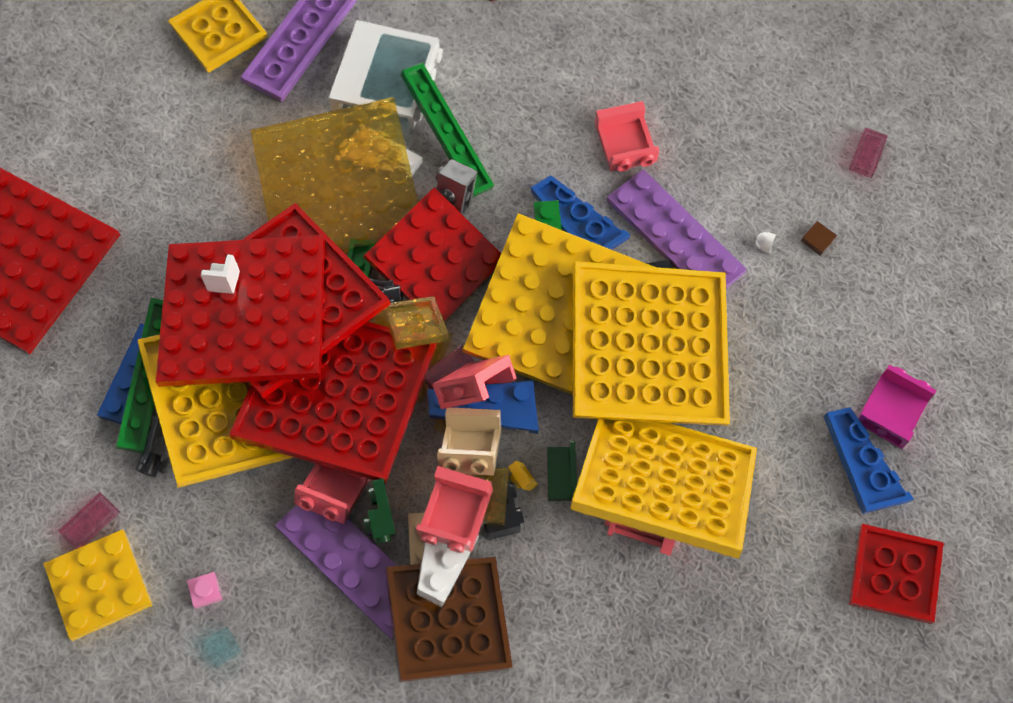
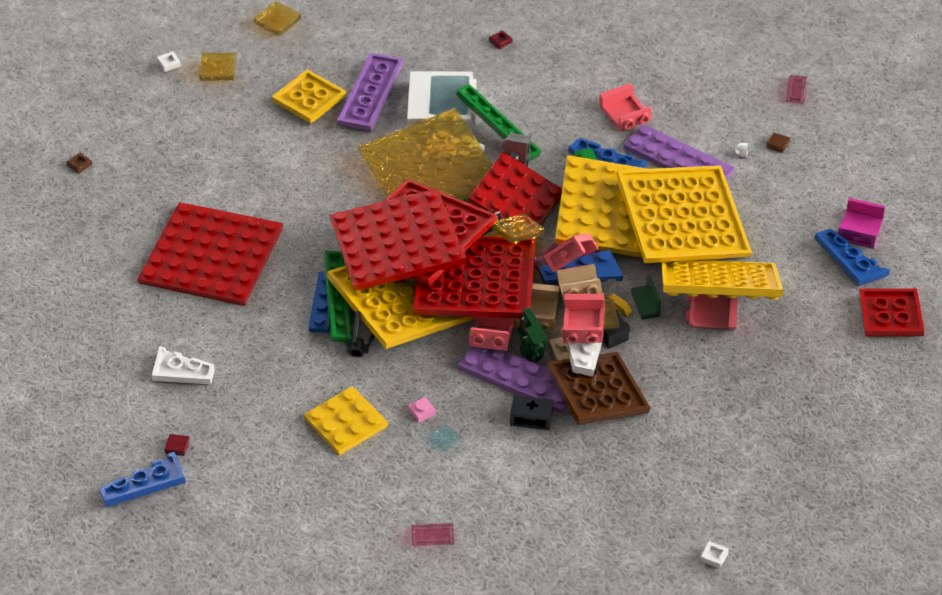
camera: 10 degrees left, 20 degrees down
clear pink tile [58,492,120,549] -> none
white panel [201,255,240,294] -> none
none -> black brick [510,395,554,431]
none -> tan panel [515,283,559,332]

